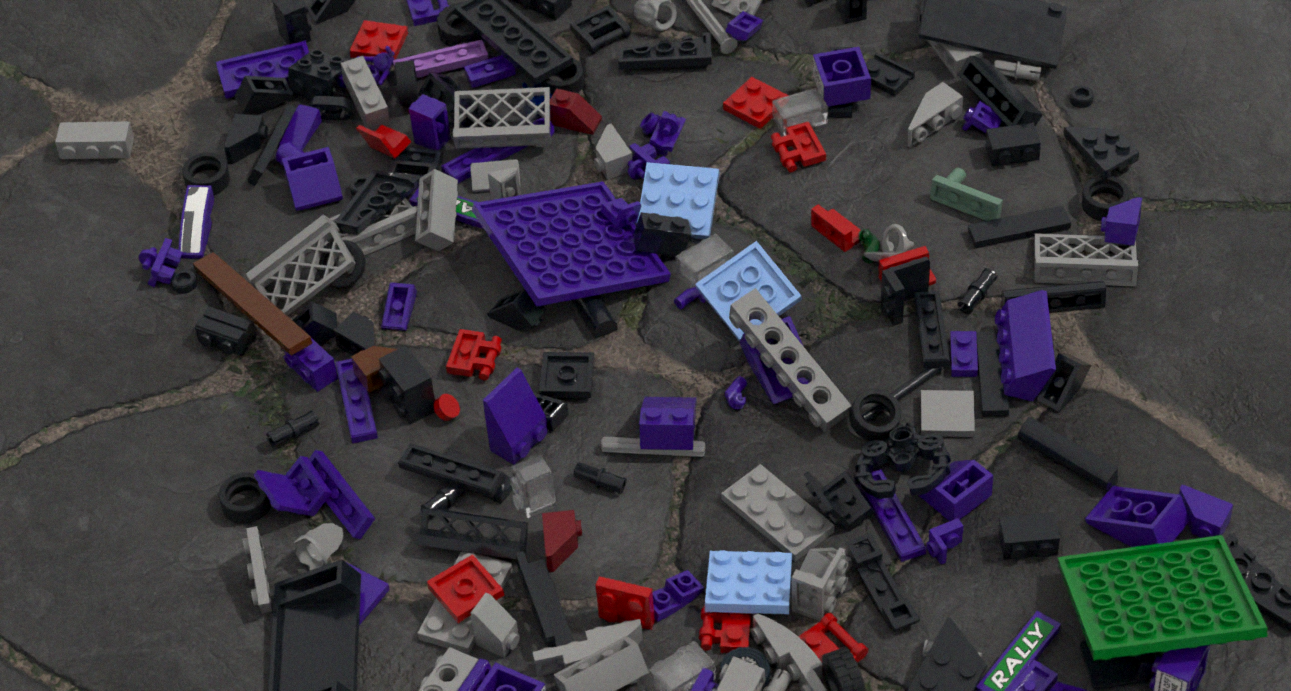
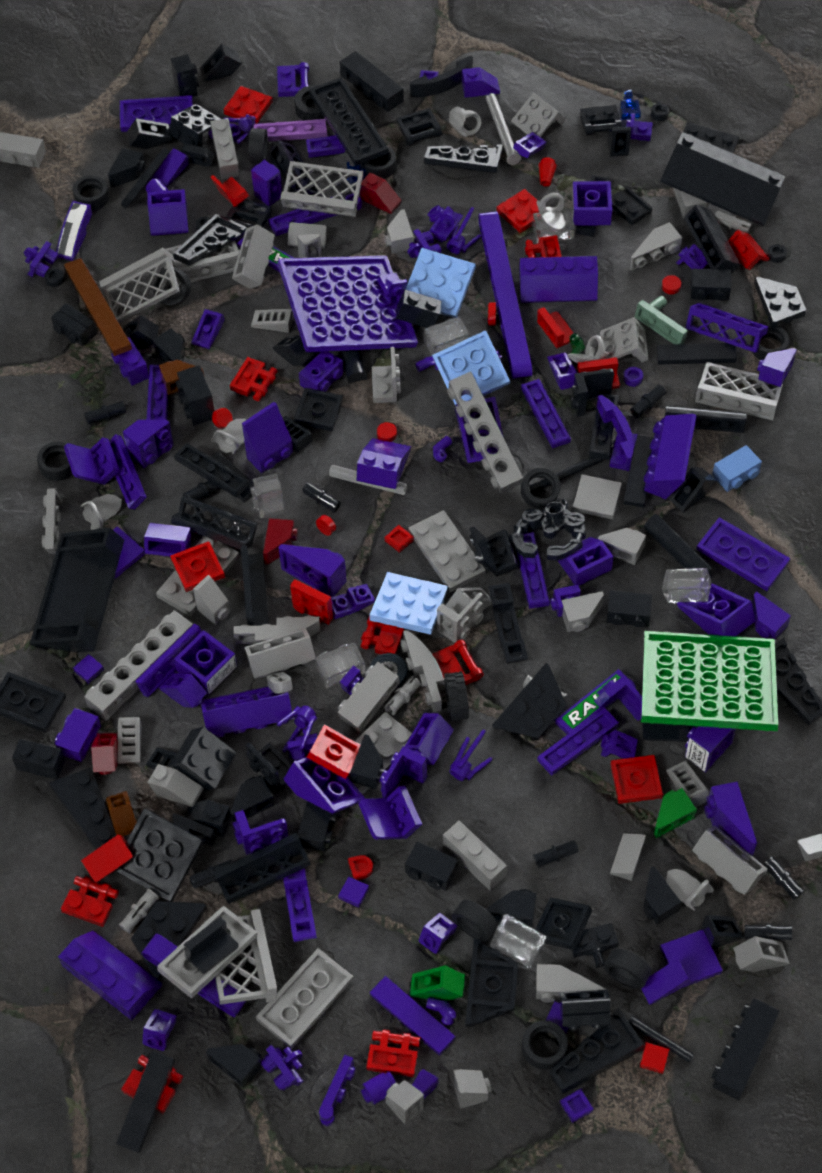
camera: 10 degrees right, 10 degrees up
none -> dark purple slope [123,420,174,469]
none -> dark purple piece [144,523,191,557]
none -> light grey piece [211,418,246,454]
none -> light grey slope [251,309,293,333]
none -> dark purple slope [279,544,347,597]
none -> dark purple brick [299,351,343,392]
none -> red tile [316,515,336,536]
none -> light grey bracket [372,347,401,403]
none -> red tile [377,422,397,442]
none -> red tile [384,525,414,553]
none -> dark purple plant [446,207,482,254]
none -> dark purple beam [478,211,532,379]
none -> red tile [488,302,496,326]
none -> dark purple slope [519,256,598,303]
none -> dark purple tile [521,379,571,449]
none -> light grey piece [537,193,565,231]
none -> red cone [538,157,557,187]
none -> dark purple slope [547,352,577,390]
none -> light grey slope [562,591,604,632]
none -> dark purple bracket [594,675,642,721]
none -> dark purple slope [597,395,633,470]
none -> light grey slope [598,528,646,565]
none -> light grey bracket [600,317,649,363]
none -> dark purple tile [623,367,643,387]
none -> red tile [662,275,681,295]
none -> clear piece [662,568,712,603]
none -> dark purple fence [685,303,769,353]
none -> dark purple plate [696,517,790,591]
none -> medium blue brick [712,445,762,492]
none -> red panel [728,230,770,270]

